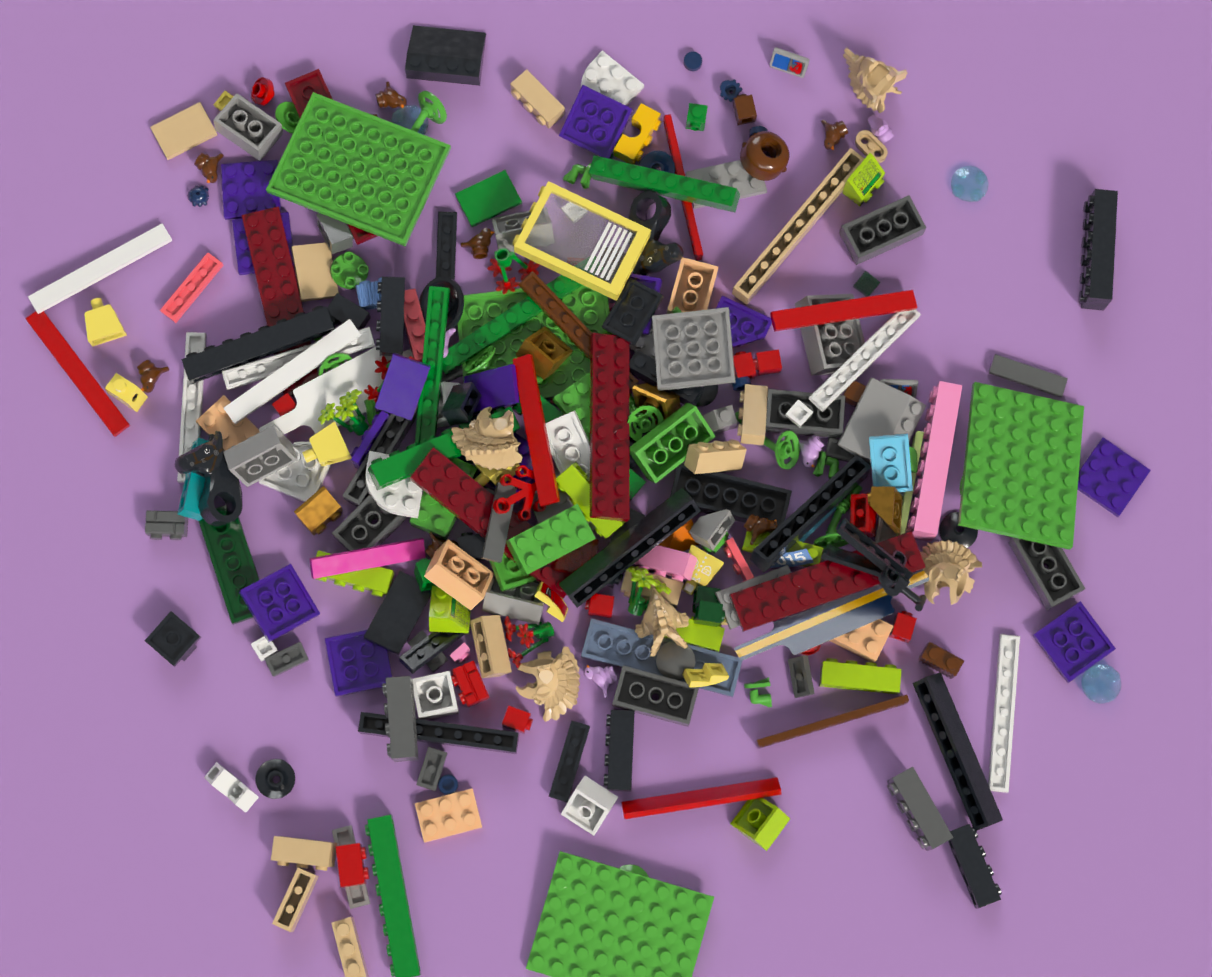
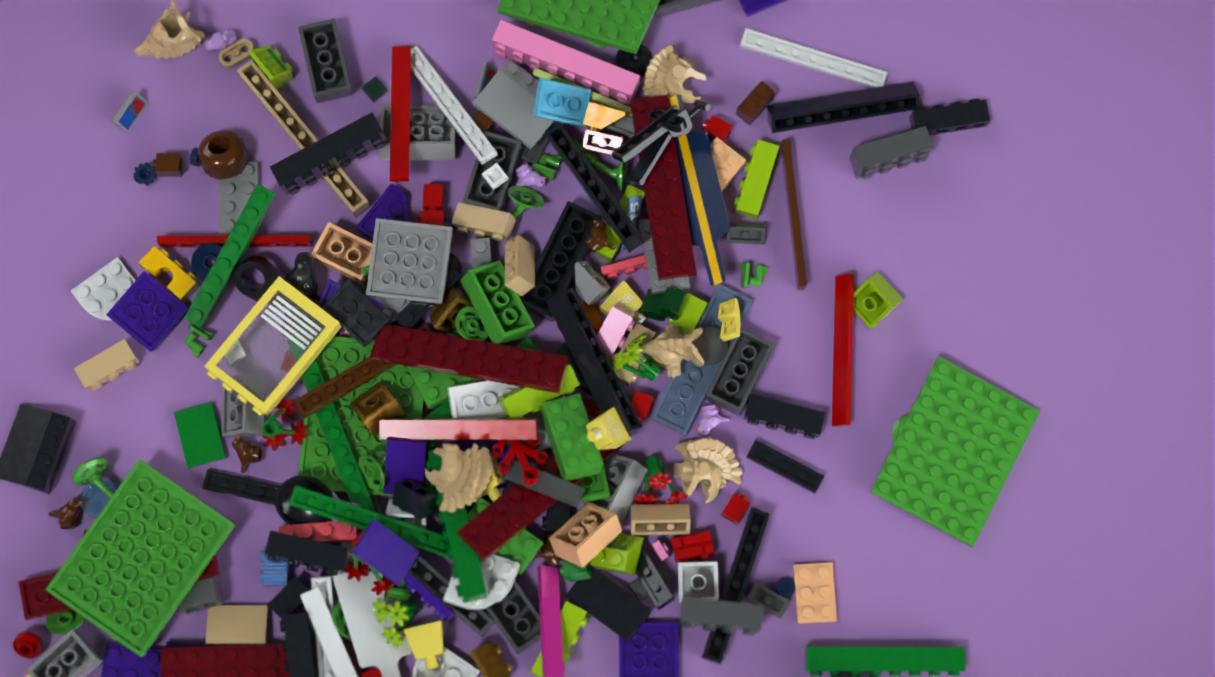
camera: 80 degrees left, 0 degrees up
bright green dish [330,251,369,289] -> none
slope [534,582,568,622] -> none
white slope [561,776,618,836] -> none
dark blue tile [684,52,702,71] -> none
green brick [686,103,708,131] -> none
reddish brown animal [821,119,848,150] -> none
none -> black brick [270,112,388,195]
none -> light yellow torso [586,407,631,450]

